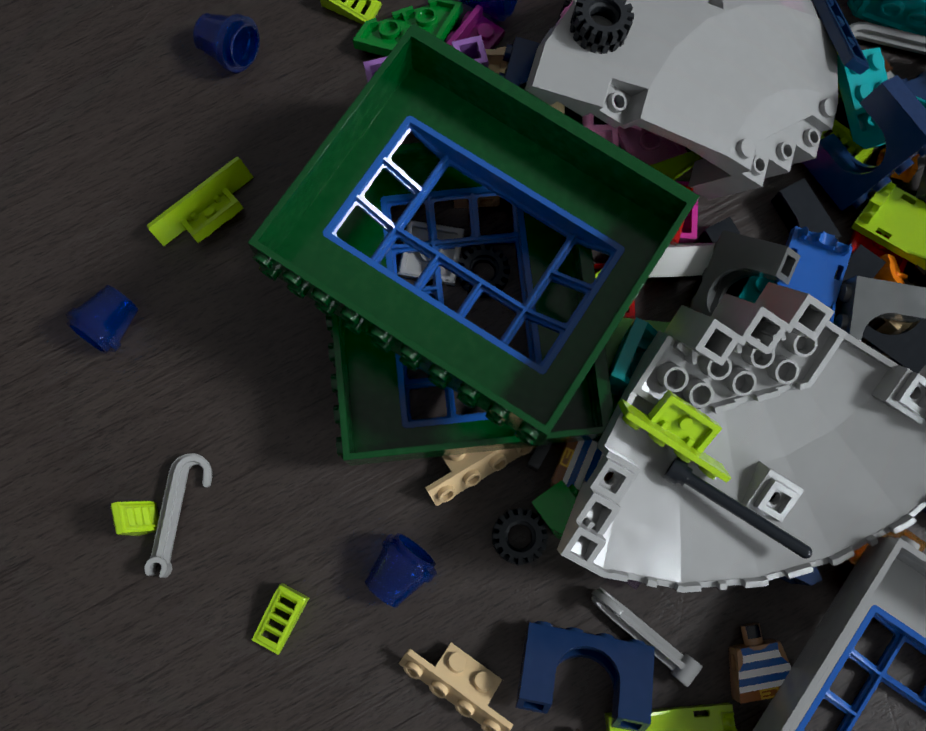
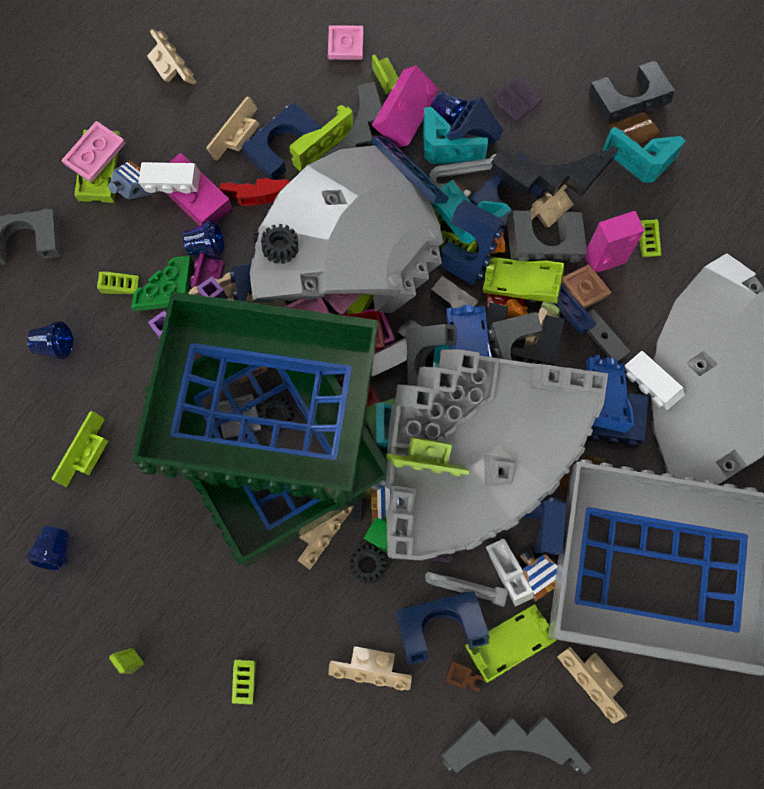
camera: 25 degrees left, 5 degrees down
light grey piece [144,453,212,578] -> none
clear blue piece [365,533,437,608] -> none
black piece [663,456,813,559] -> none
none -> white slope [486,538,533,607]
none -> dark blue arch [533,498,566,555]

